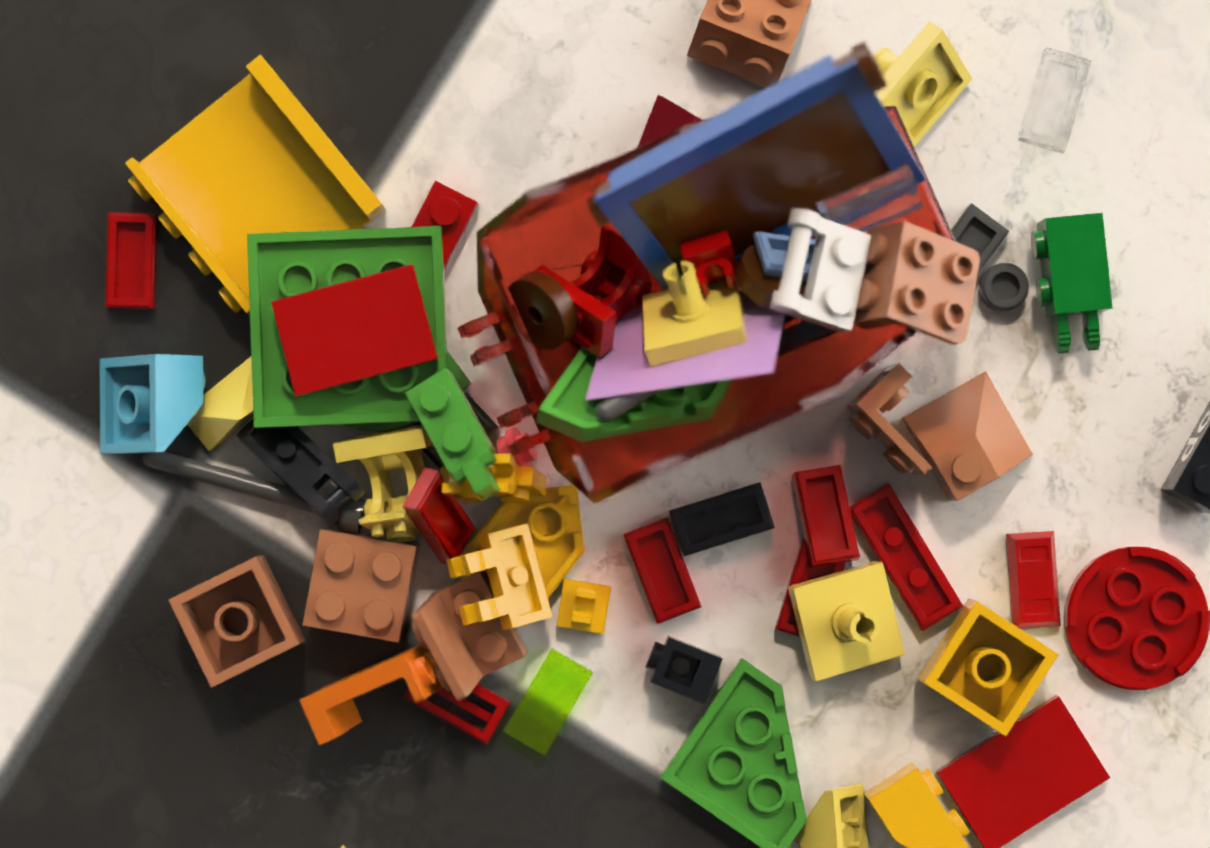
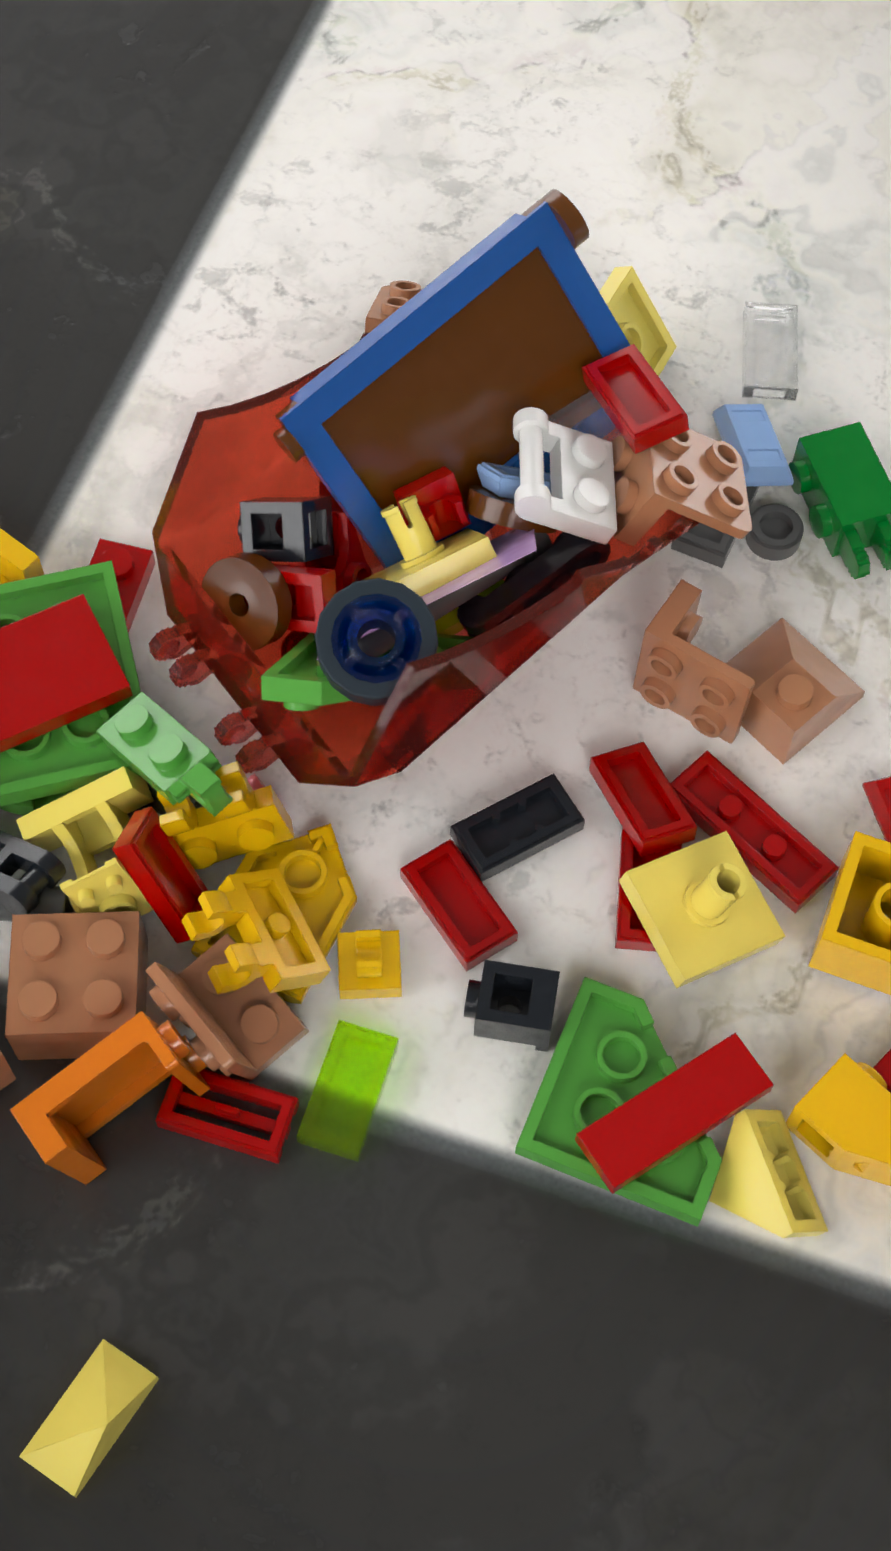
camera: 10 degrees left, 25 degrees down
none -> black brick [238,496,334,562]
none -> wheel [315,578,438,706]
none -> red tile [575,1033,774,1194]
none -> red tile [581,344,689,454]
none -> light blue tile [712,404,794,487]

